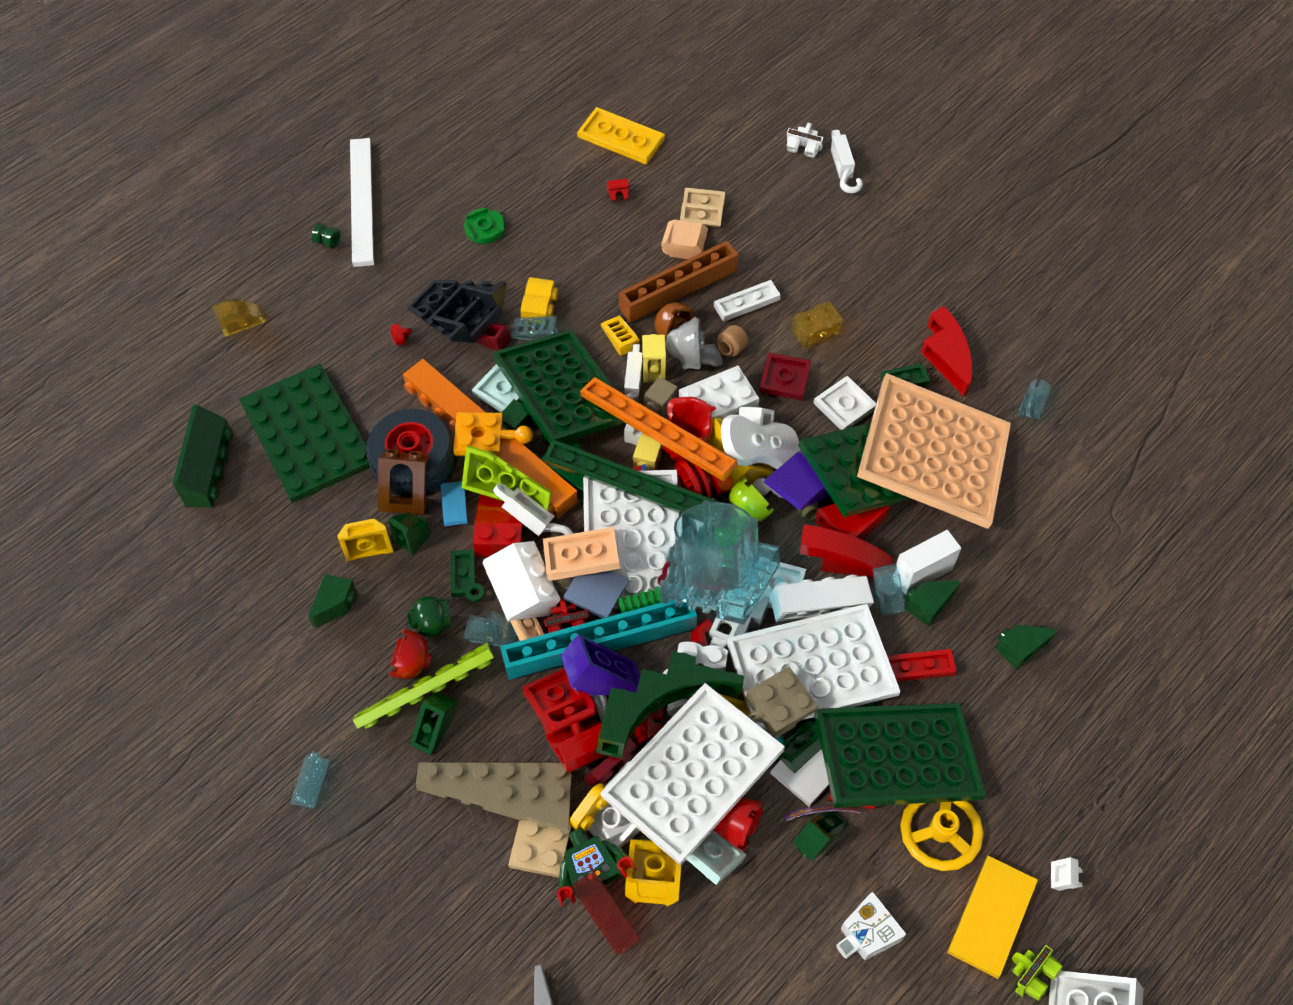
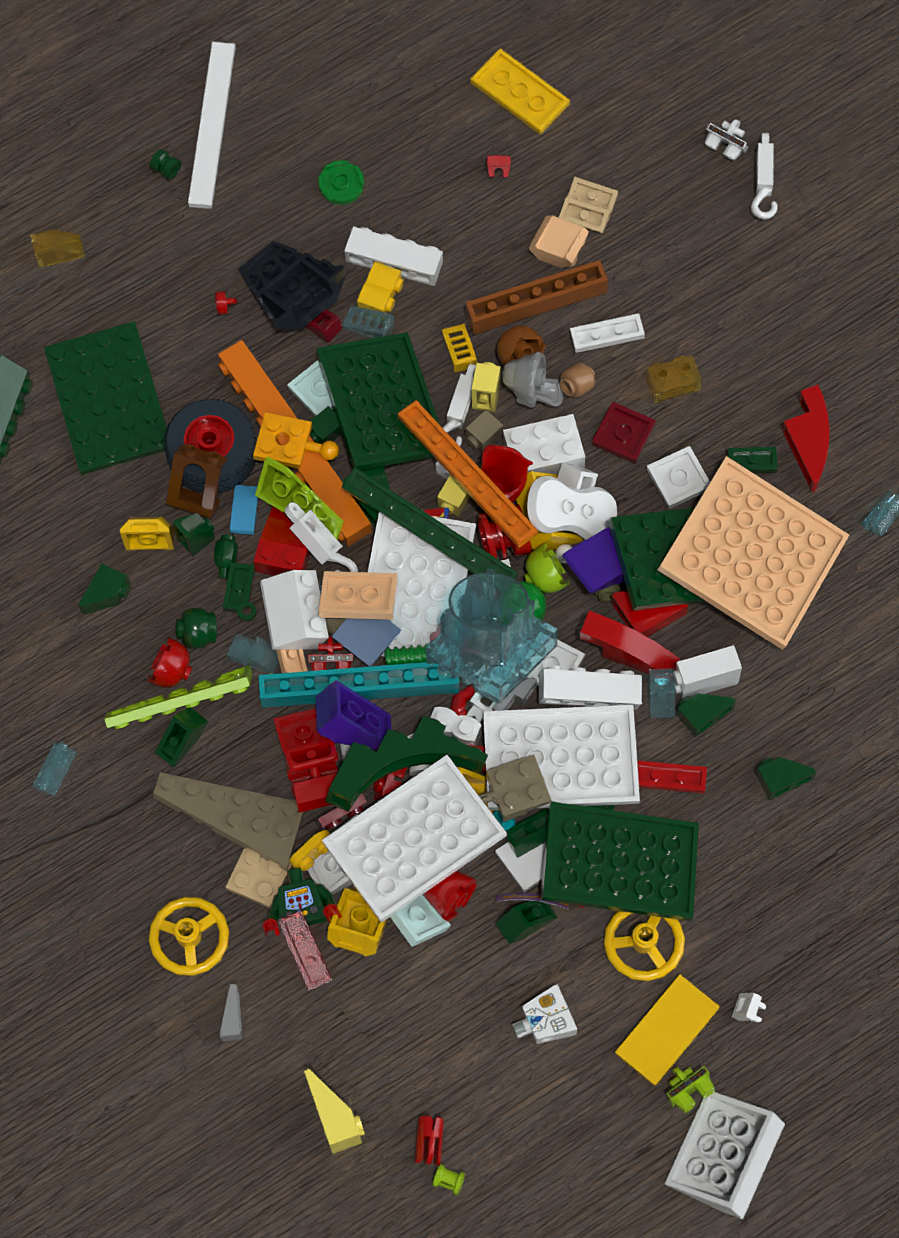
camera: 15 degrees right, 10 degrees up
none -> yellow piece [149,897,229,976]
none -> dark green plant [214,534,238,580]
none -> white brick [344,227,443,286]

